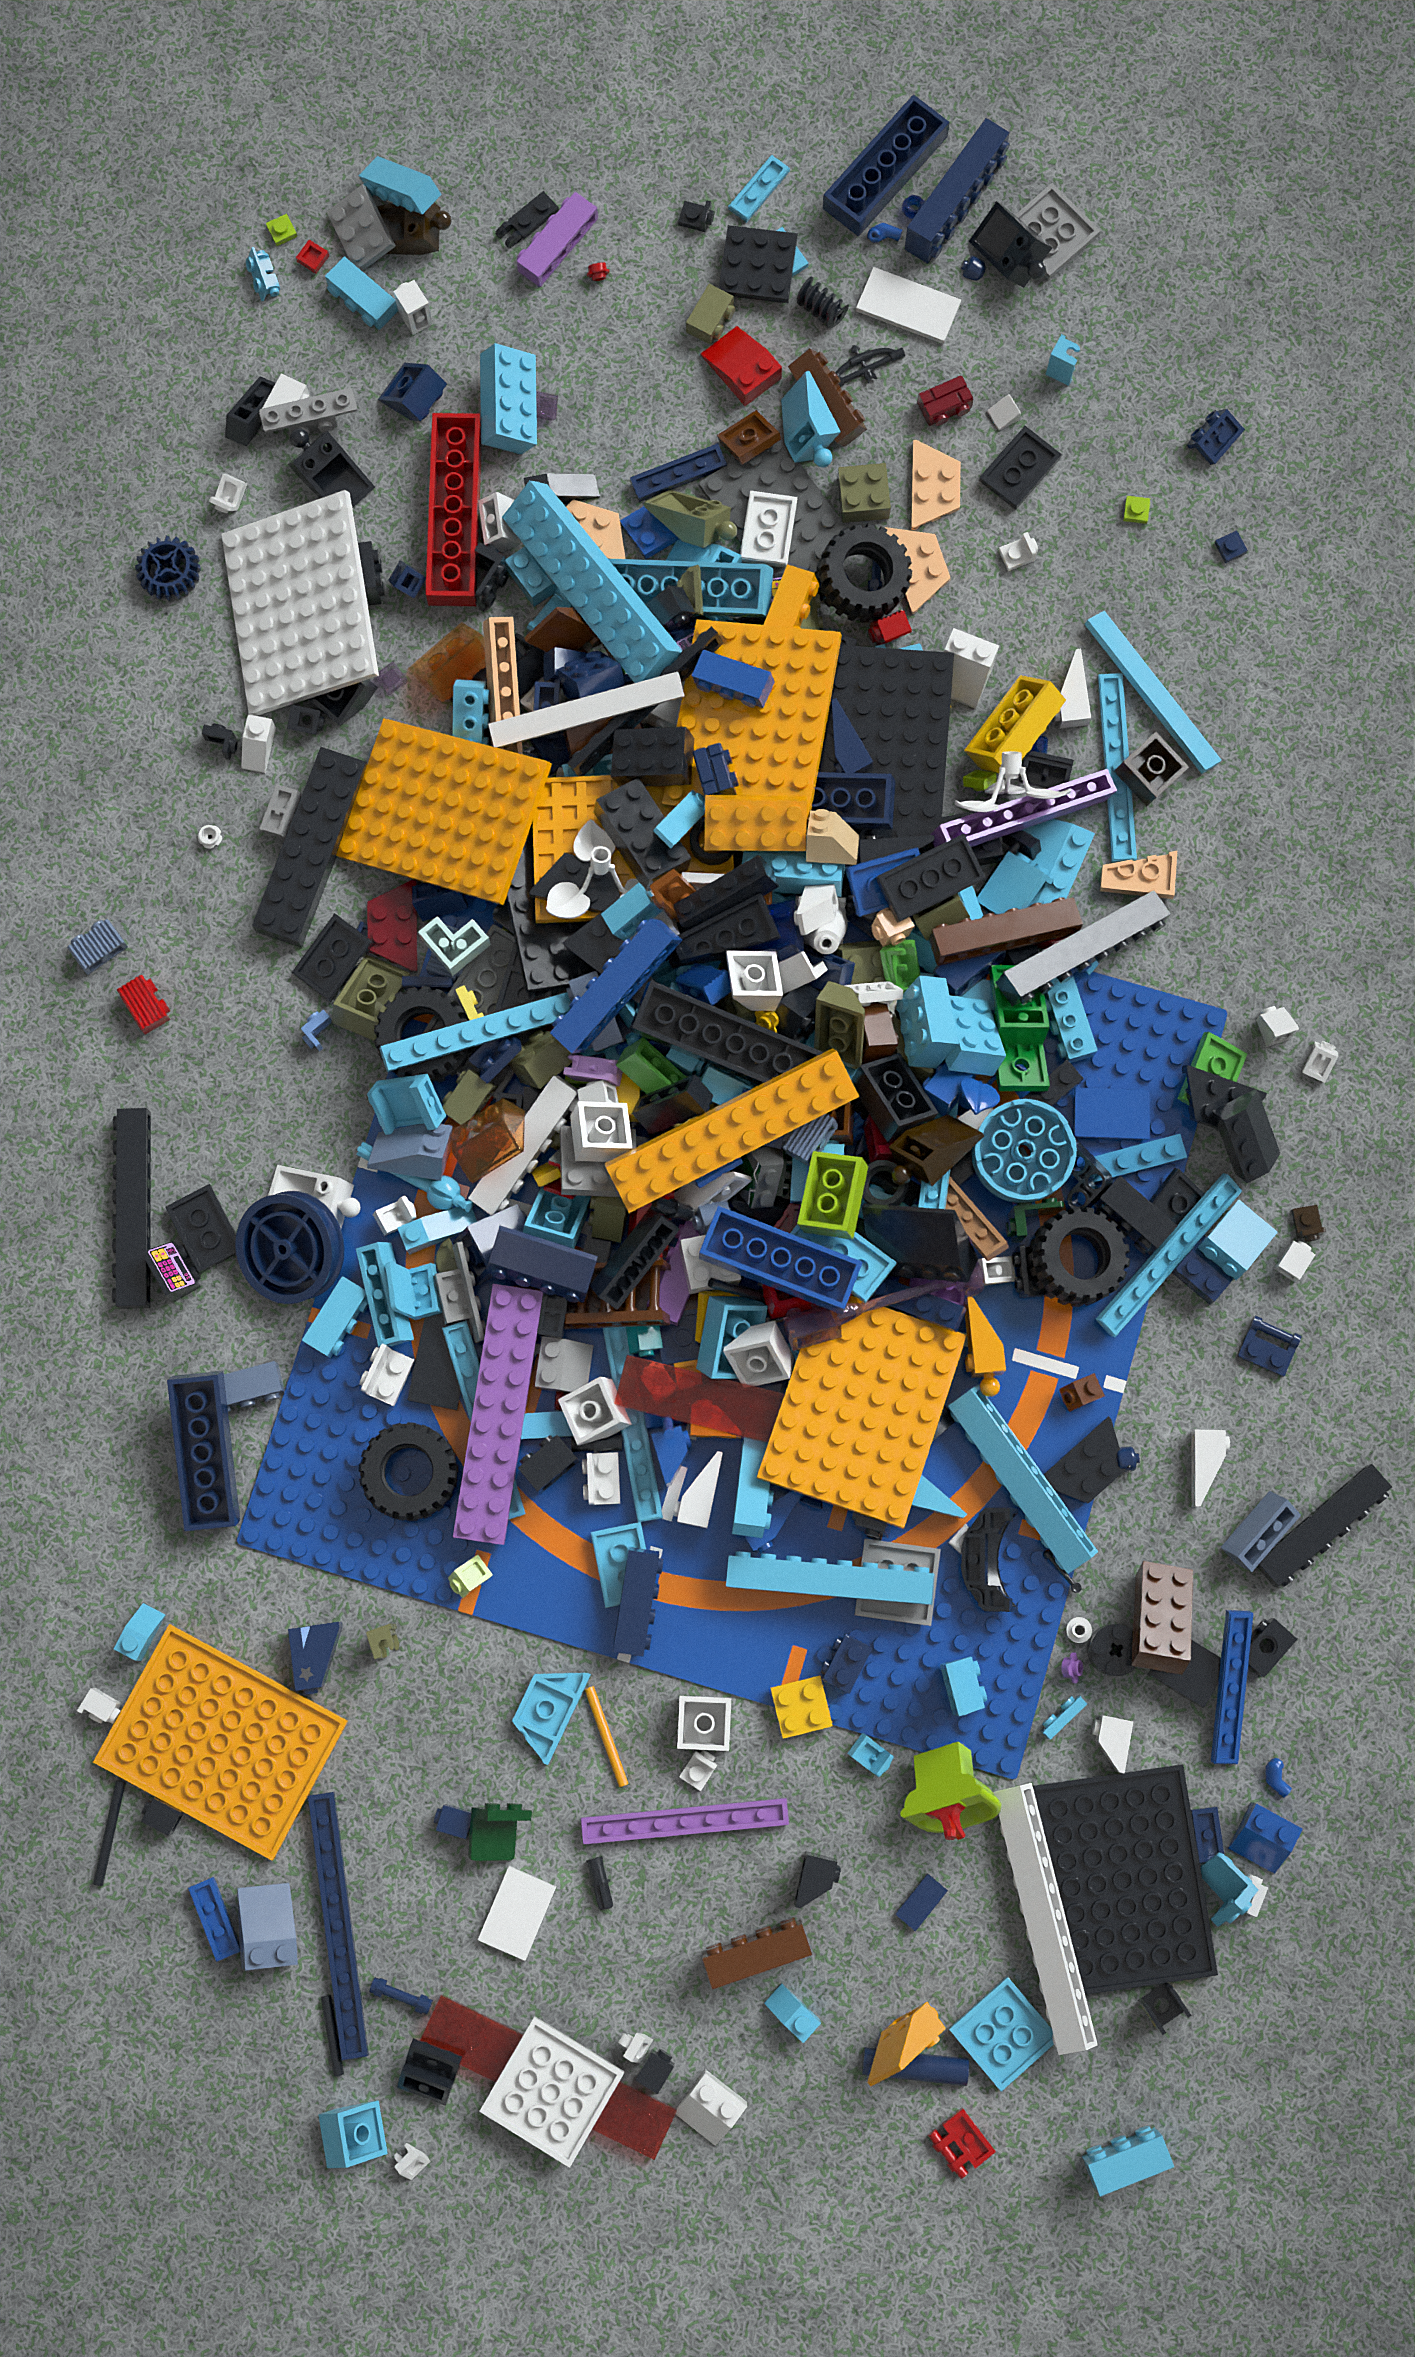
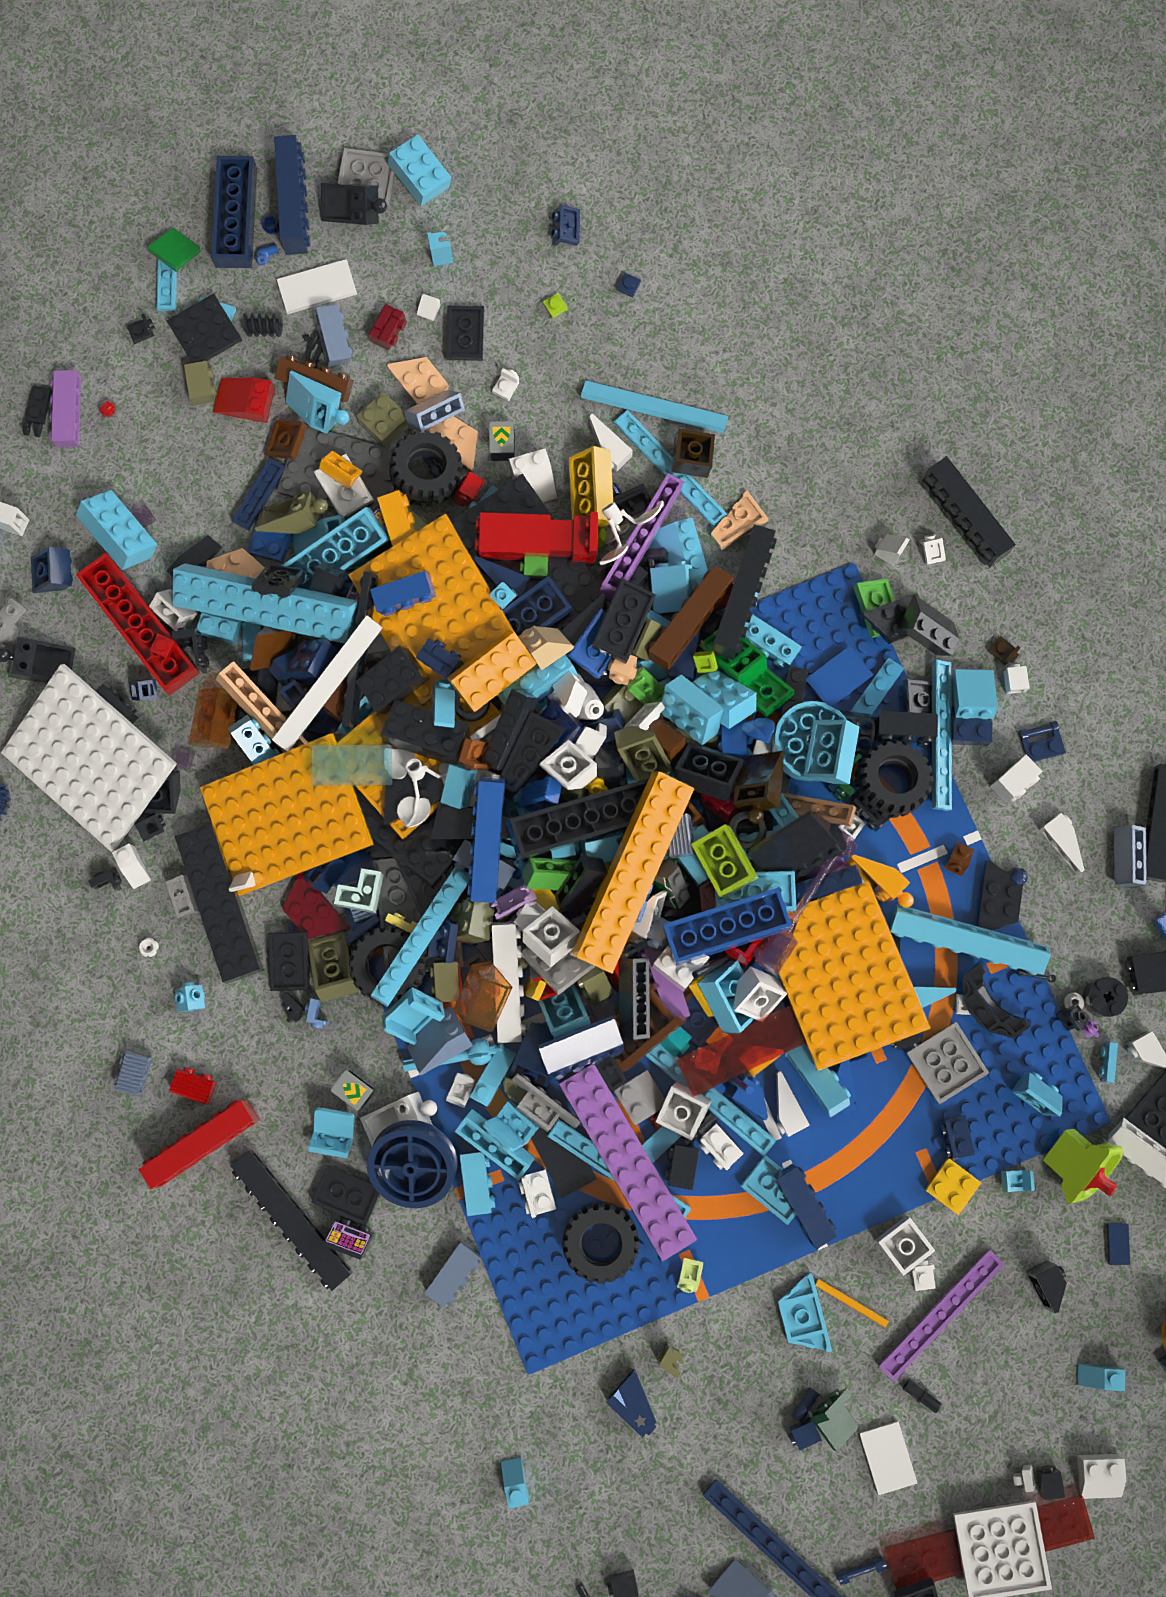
camera: 40 degrees left, 0 degrees up
white brick [77,1688,122,1724] -> none
light orange plate [93,1624,348,1861] -> none
dark blue brick [167,1371,240,1531] -> none
olive tile [677,565,703,615] -> none
reddish brown brick [702,1917,812,1990] -> none
medium azure brick [726,1551,935,1605] -> none
dark blue piece [960,256,986,281] -> none
brick [1132,1561,1193,1675] -> none
none -> red brick [138,1099,260,1190]
none -> green tile [148,228,201,272]
none -> red plate [149,633,176,659]
none -> medium azure brick [174,982,205,1013]
none -> white slope [229,872,256,892]
none -> black plate [252,564,306,597]
none -> black bracket [280,992,305,1023]
none -> medium azure bracket [308,1107,355,1159]
none -> clear light blue plate [312,745,392,786]
none -> sand blue brick [314,304,353,367]
none -> light orange slope [319,451,362,489]
none -> piece [331,1070,376,1111]
none -> medium azure brick [388,135,452,206]
none -> brick [404,390,465,432]
none -> red brick [475,512,598,566]
none -> piece [489,421,515,461]
none -> medium azure bracket [490,582,518,609]
none -> bright green brick [520,556,548,579]
none -> lime plate [693,651,718,673]
none -> dark blue hinge [792,1387,819,1422]
none -> medium azure slope [804,720,859,784]
none -> black brick [922,456,1016,568]
none -> white brick [990,755,1043,803]
none -> black bracket [1056,1004,1089,1031]

